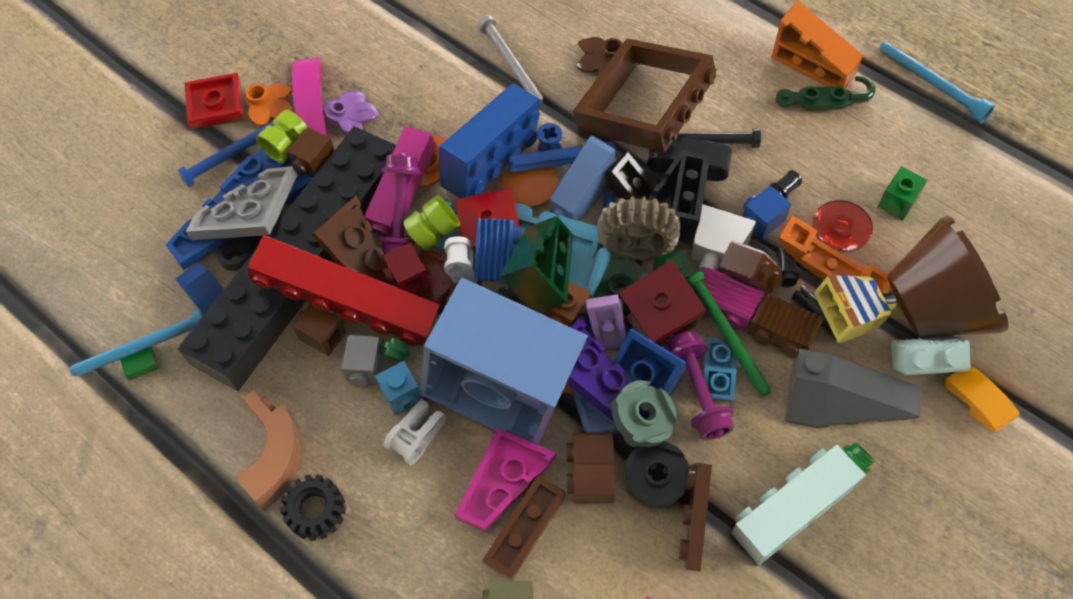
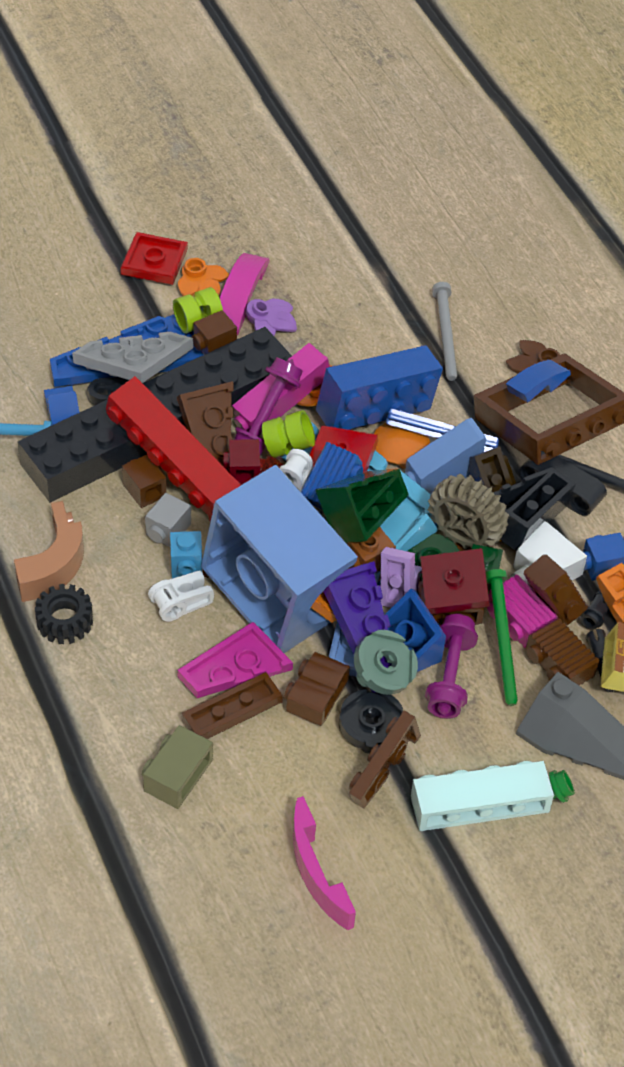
camera: 20 degrees right, 10 degrees down
blue bar [177,121,273,187] -> none
green plate [380,337,411,362] -> none
blue bush [537,123,562,152] -> none
dark azure slope [703,337,737,402] -> none
none -> blue slope [506,360,571,403]

